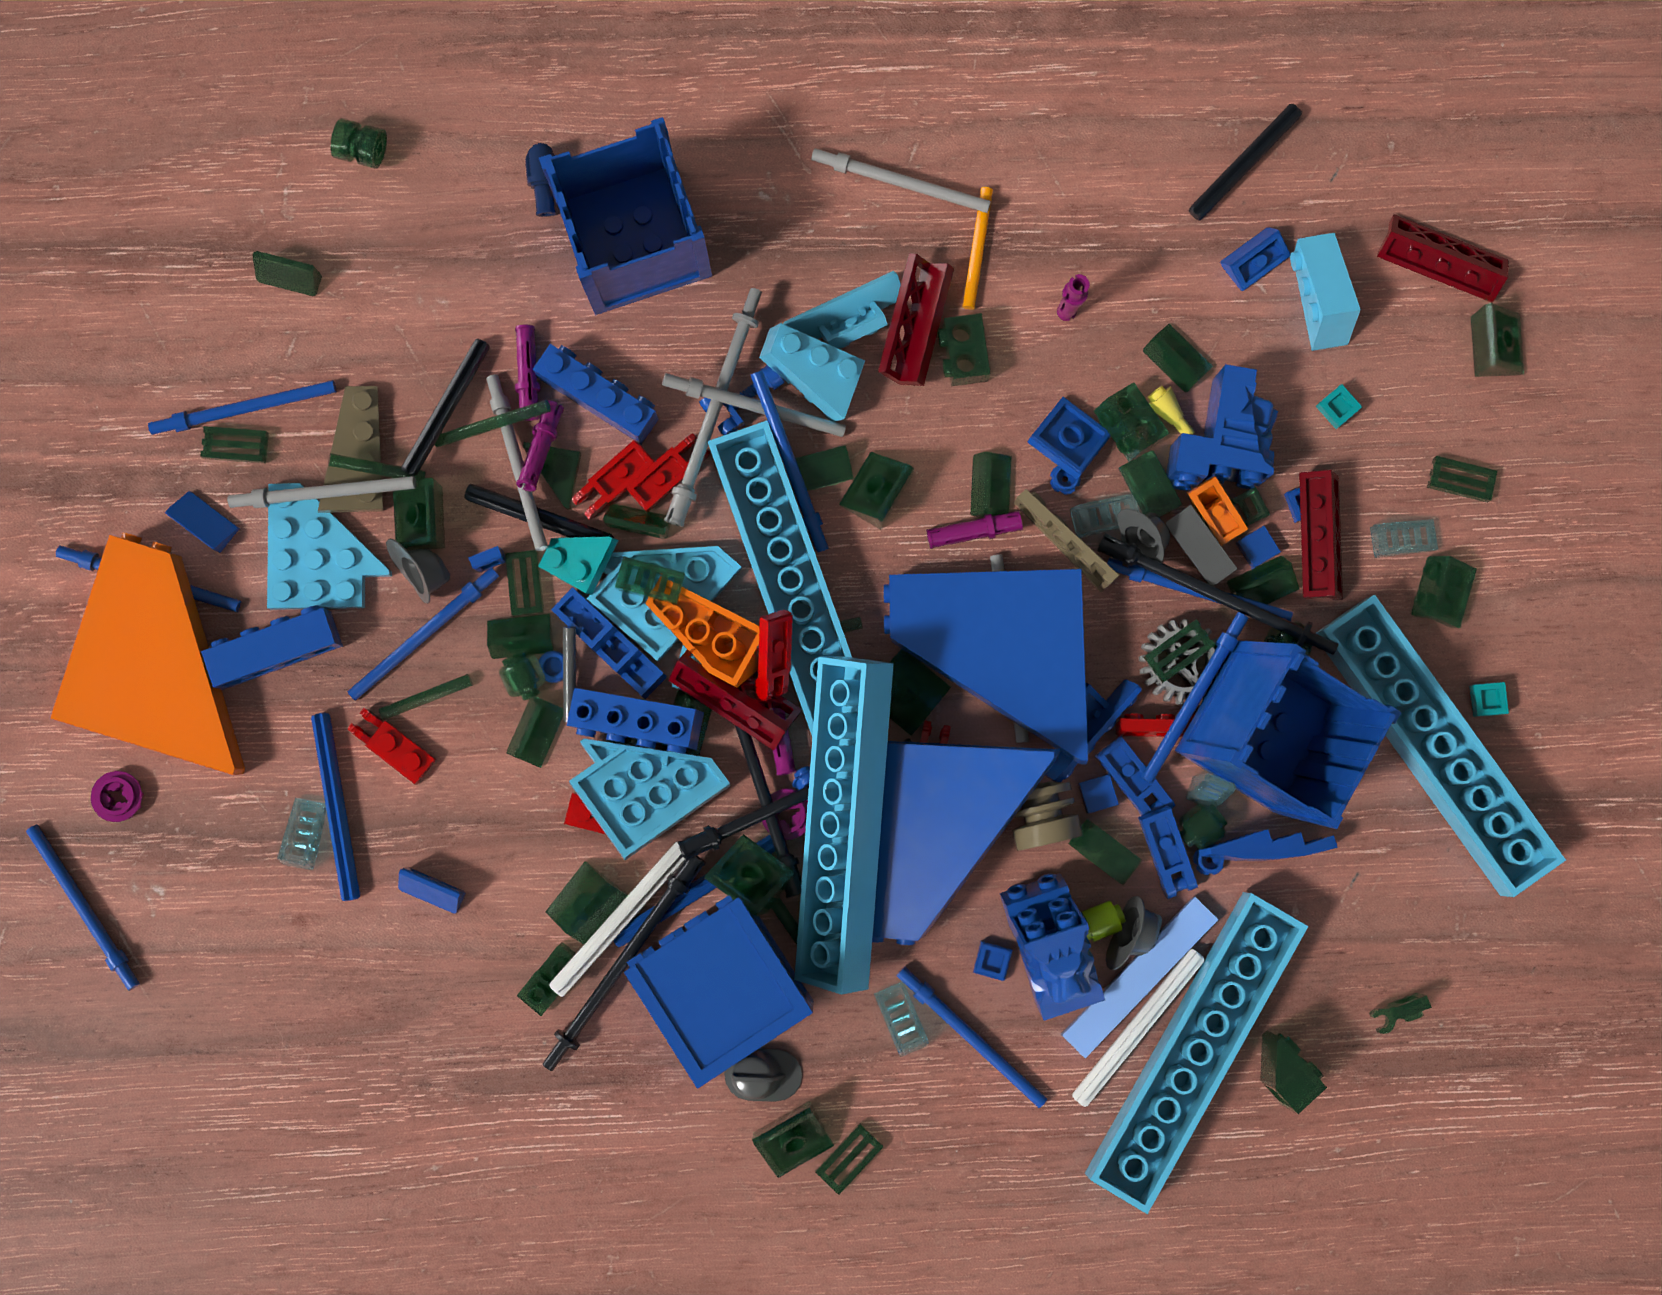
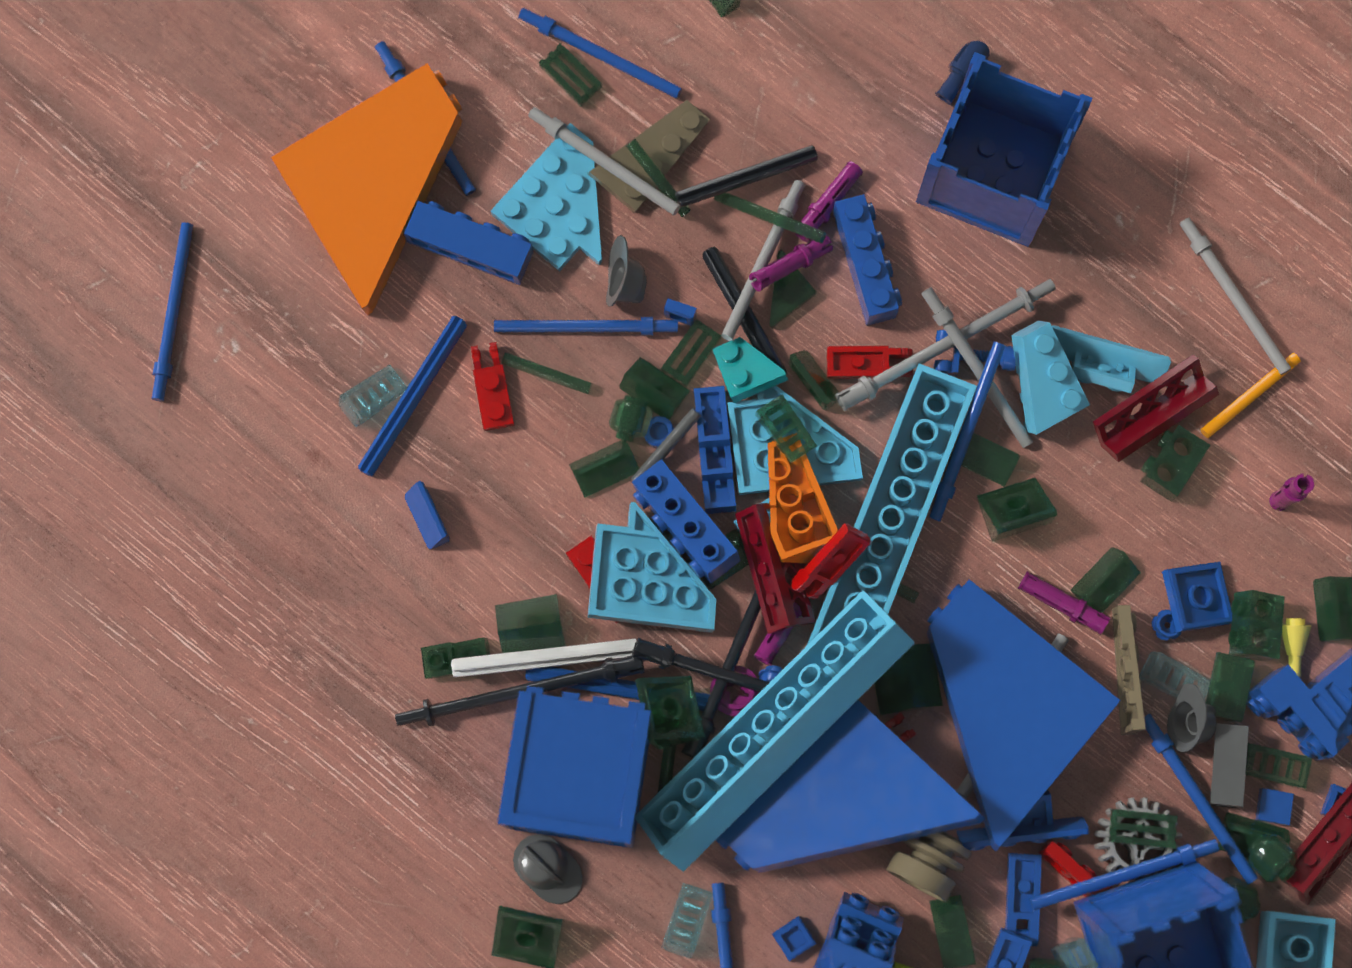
camera: 45 degrees right, 5 degrees down
magenta gear [91,771,144,822] -> none
blue slope [165,491,240,553] -> none
clear green slope [393,478,445,551] -> none
red hinge [572,440,655,520] -> none
blue tile [1078,774,1119,814] -> none
black bar [1097,533,1339,655] -> none
orange slope [1188,476,1248,546] -> none
none -> clear green head [1248,834,1297,883]

